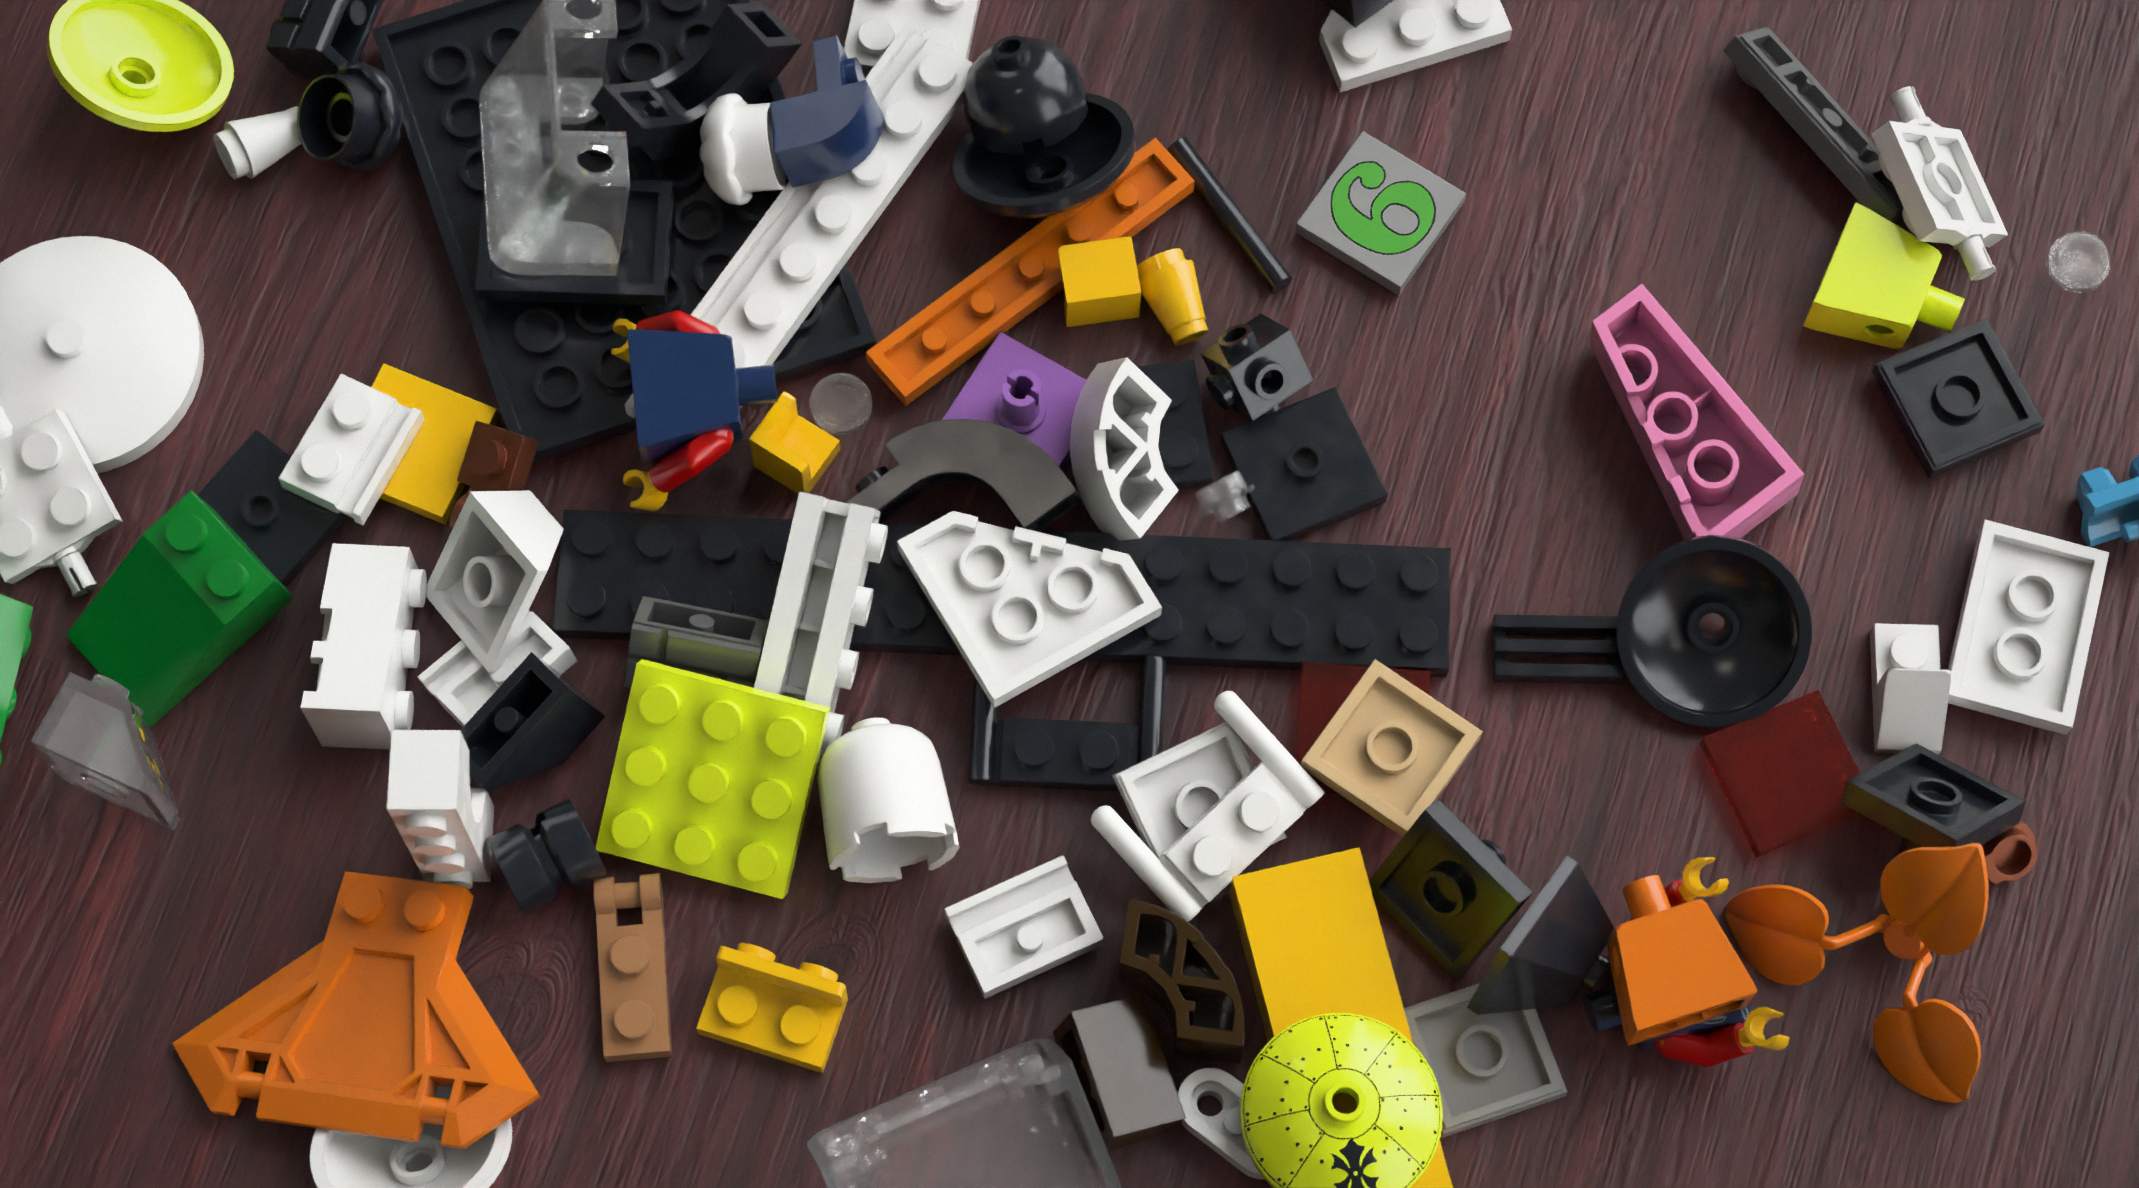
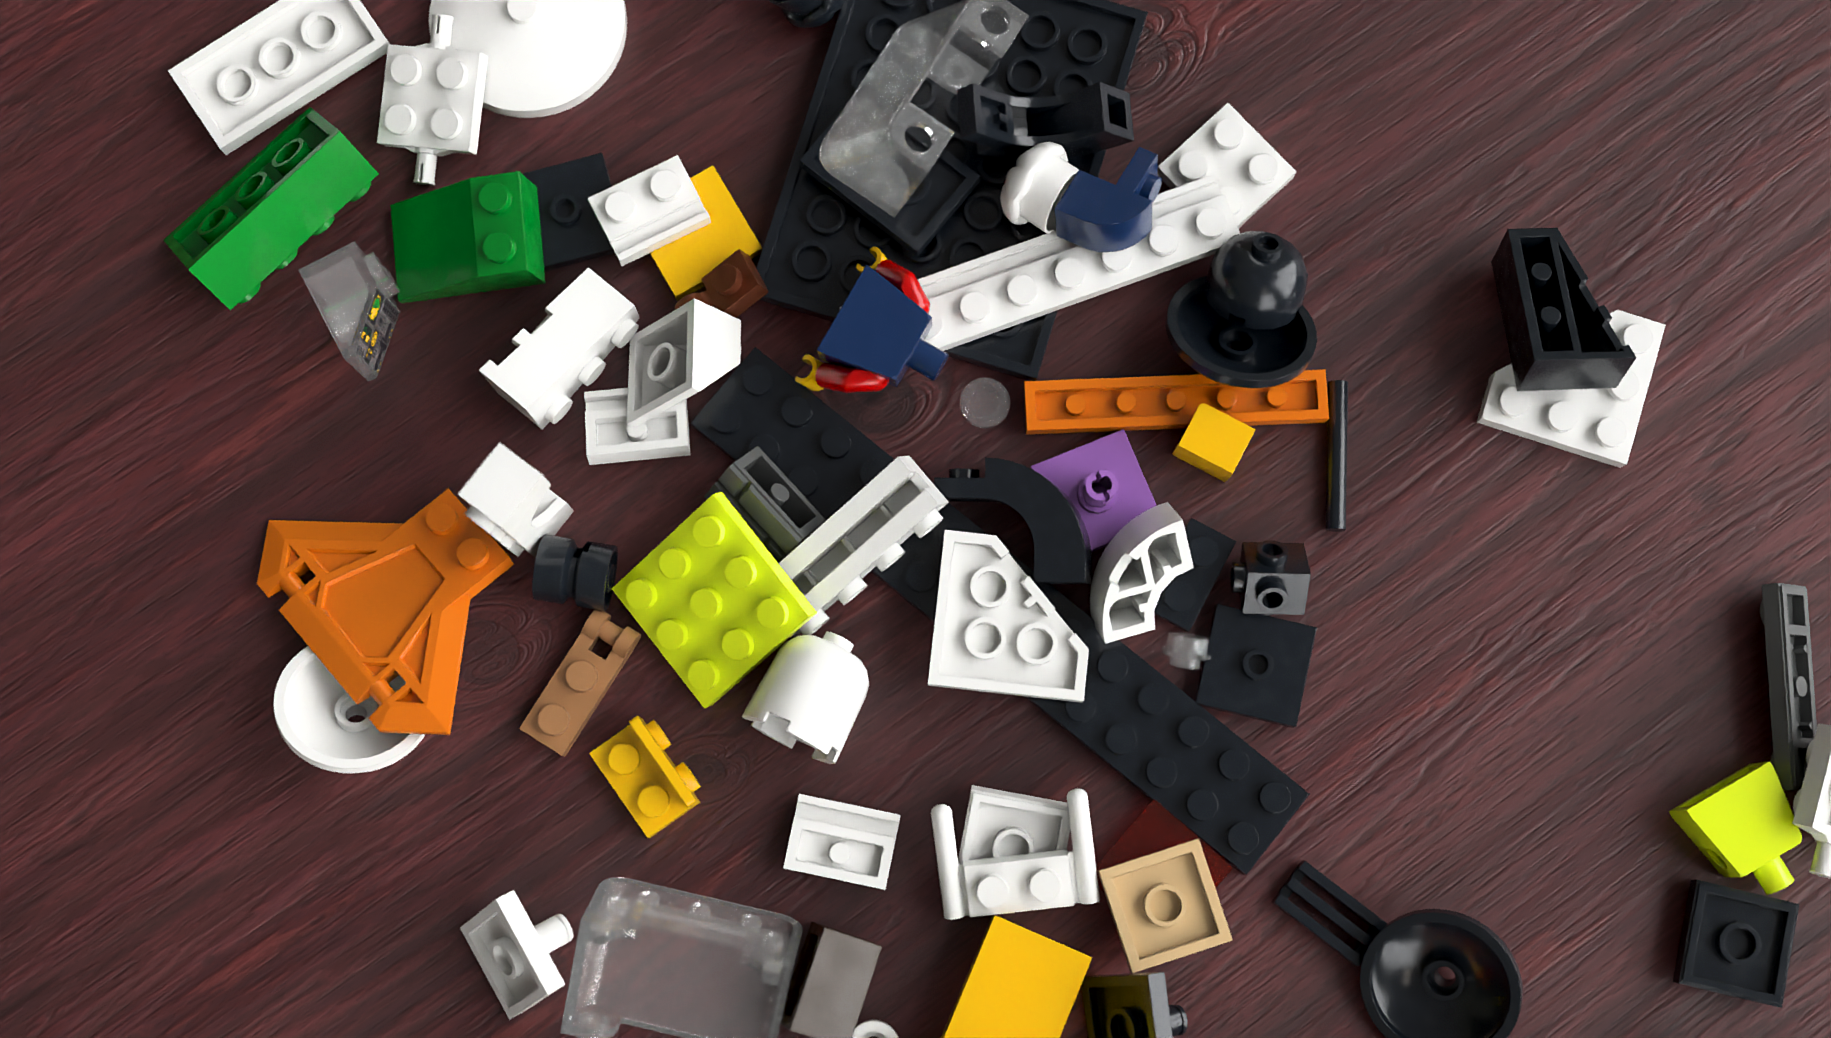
camera: 35 degrees right, 10 degrees up
black slope [461,652,606,791] -> none
yellow panel [749,391,841,494] -> none
black plate [968,653,1166,792] -> none
dark brown brick [1118,899,1245,1064] -> none
yellow cone [1137,248,1209,346] -> none
light grey tile [1295,131,1466,296] -> none
bright pink wedge [1590,284,1804,540] -> none

